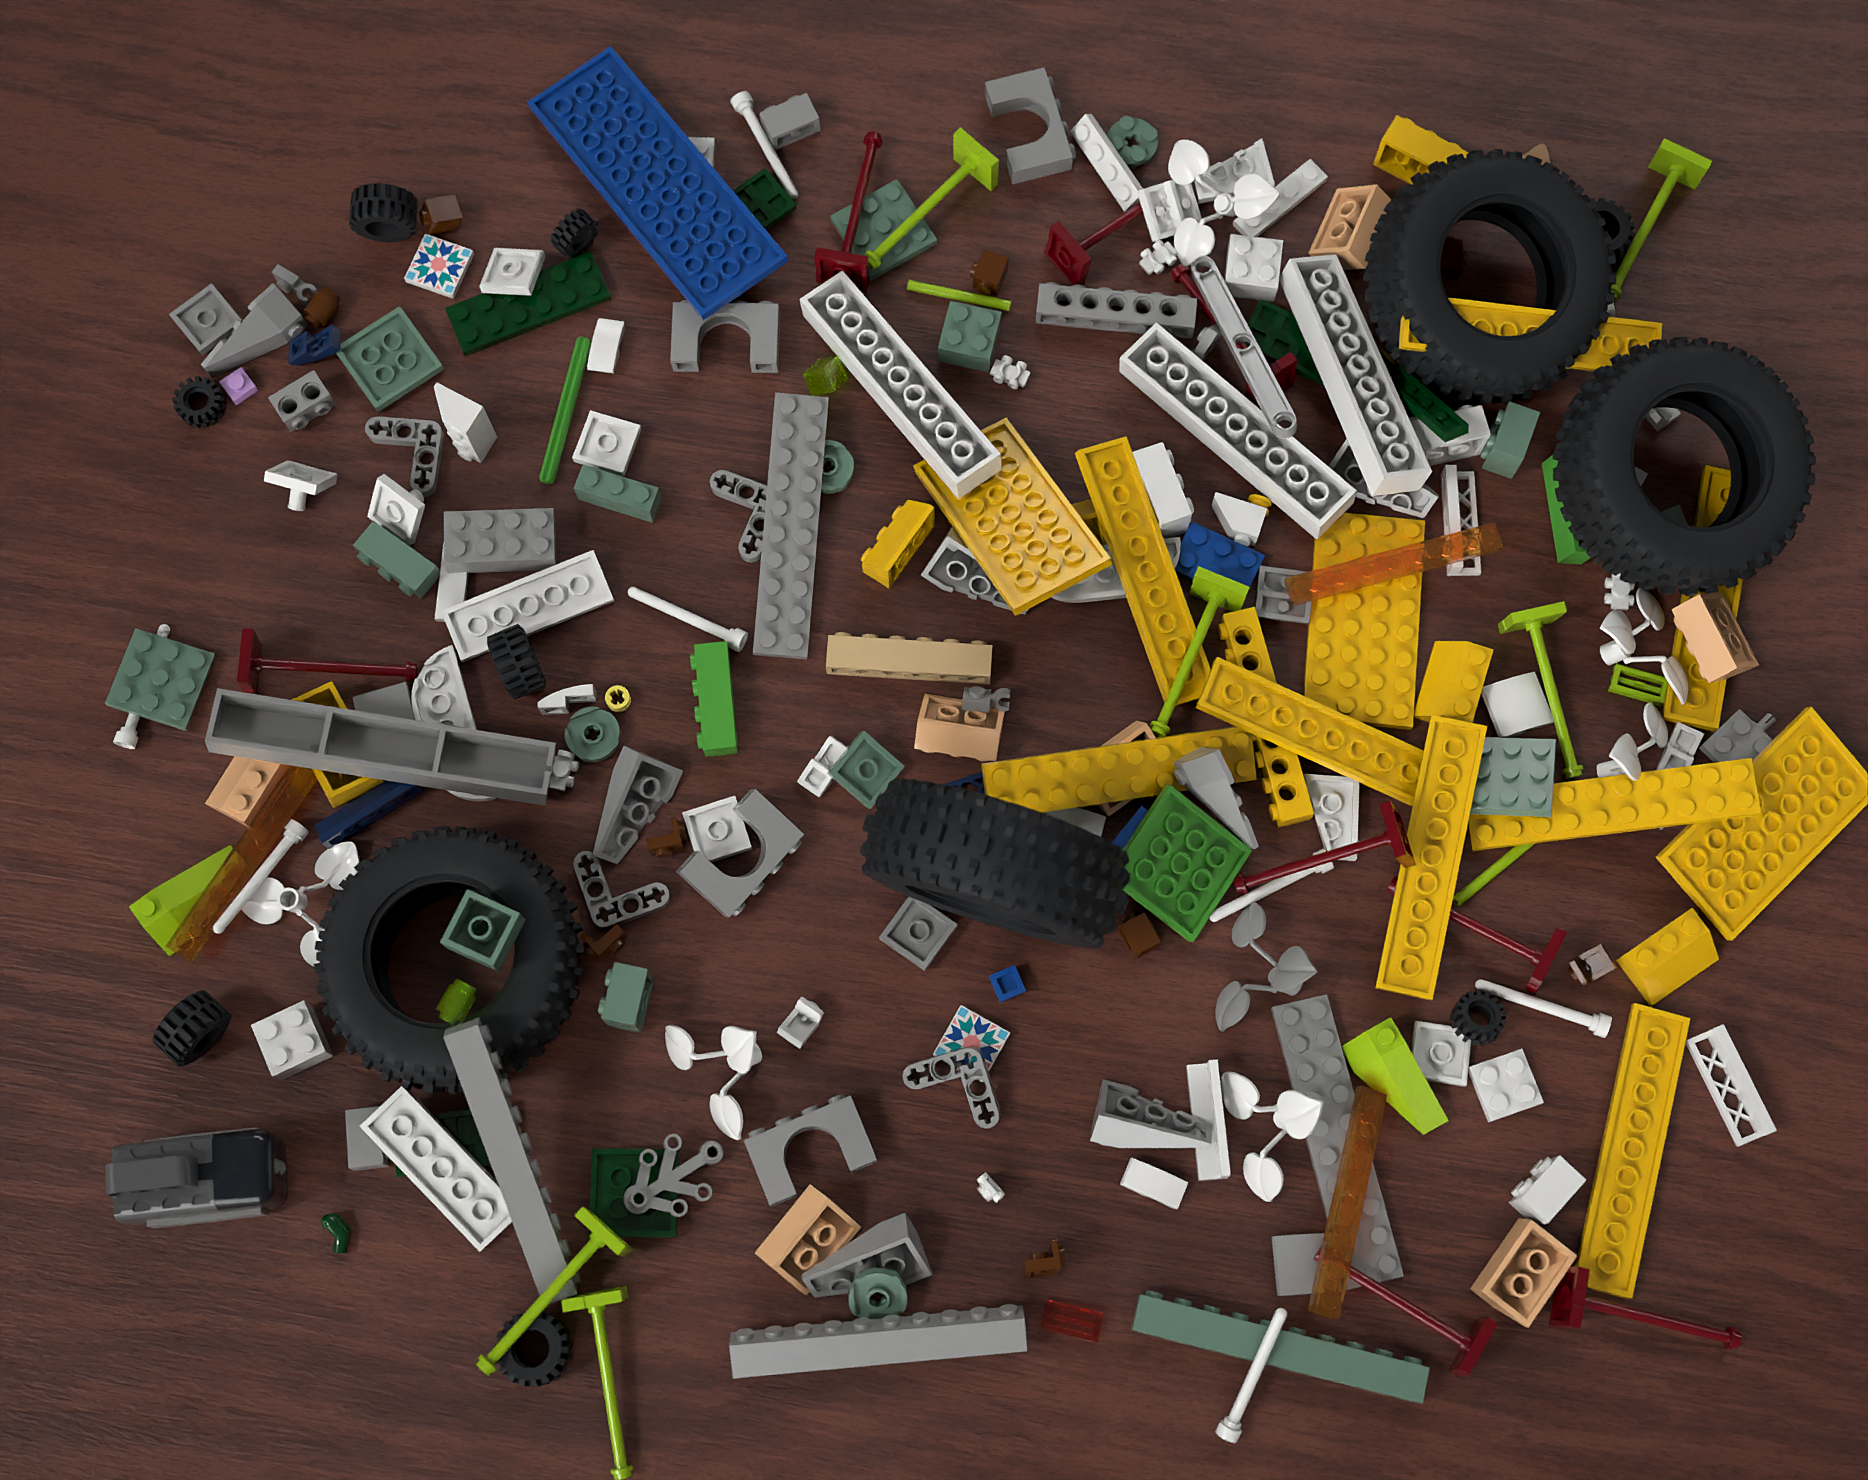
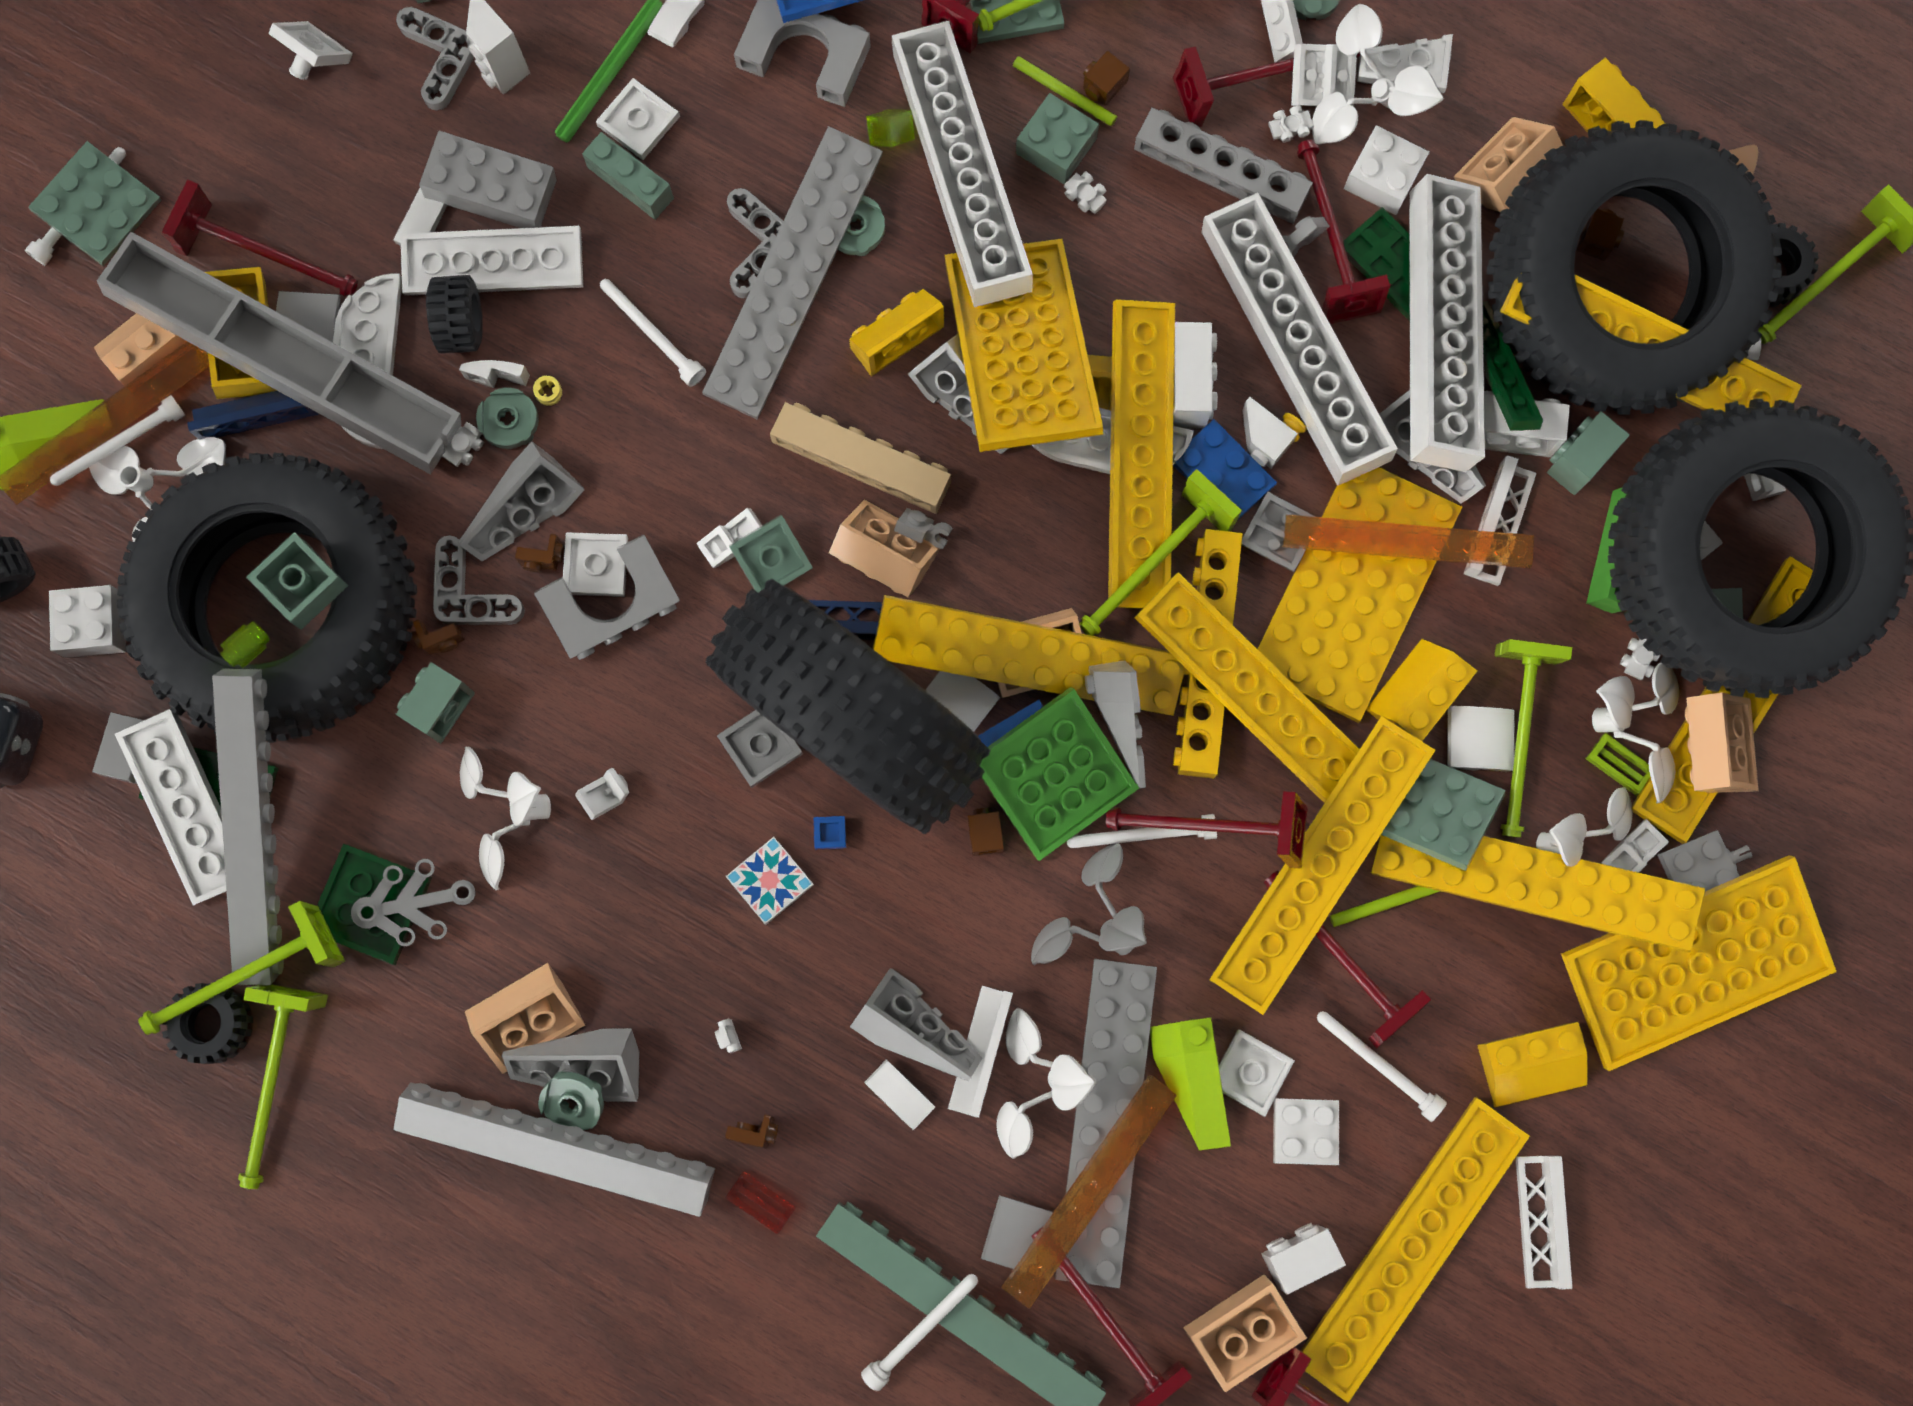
camera: 20 degrees right, 5 degrees up
dark green arm [321,1213,350,1254] -> none
sand green brick [353,521,440,599] -> none
white tile [367,474,425,546] -> none
bright green brick [690,641,738,757] -> none
light grey arch [744,1094,878,1207] -> none
light grey beam [903,1046,1001,1128] -> none
light grey beam [1191,256,1297,438] -> none
white plate [1233,159,1328,237] -> none
white wing [1303,774,1359,861] -> none
black tyre [1450,990,1507,1046] -> none
bracket [1568,943,1617,986] -> none

